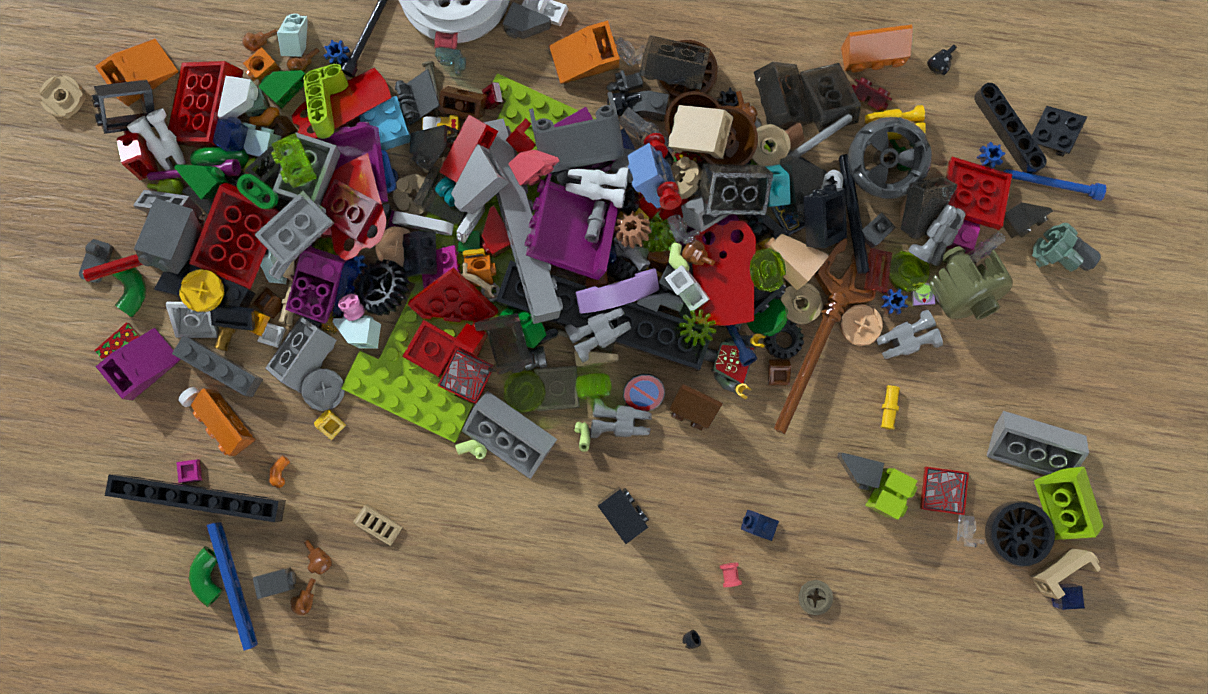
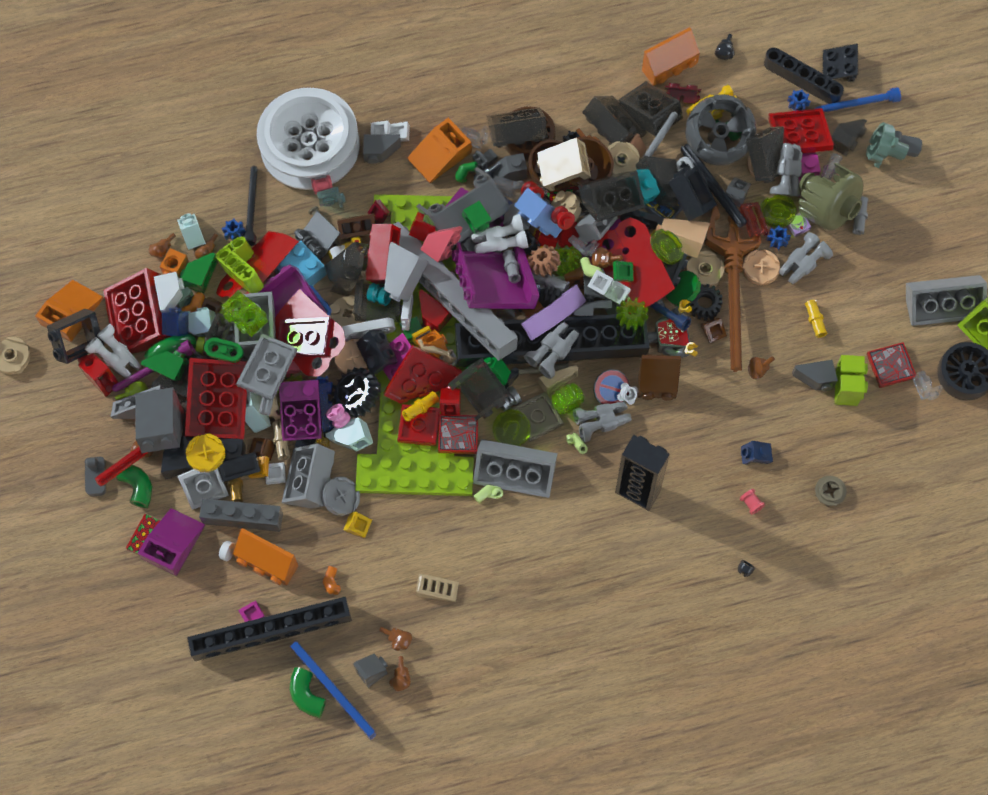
camera: 25 degrees left, 15 degrees down
none -> yellow pin [402,391,439,421]
none -> green arm [455,161,478,183]
none -> green brick [462,200,492,233]
none -> green tile [613,261,634,282]
none -> white plate [617,383,638,405]
none -> dark orange piece [748,356,775,379]
none -> light grey pin [852,196,868,235]

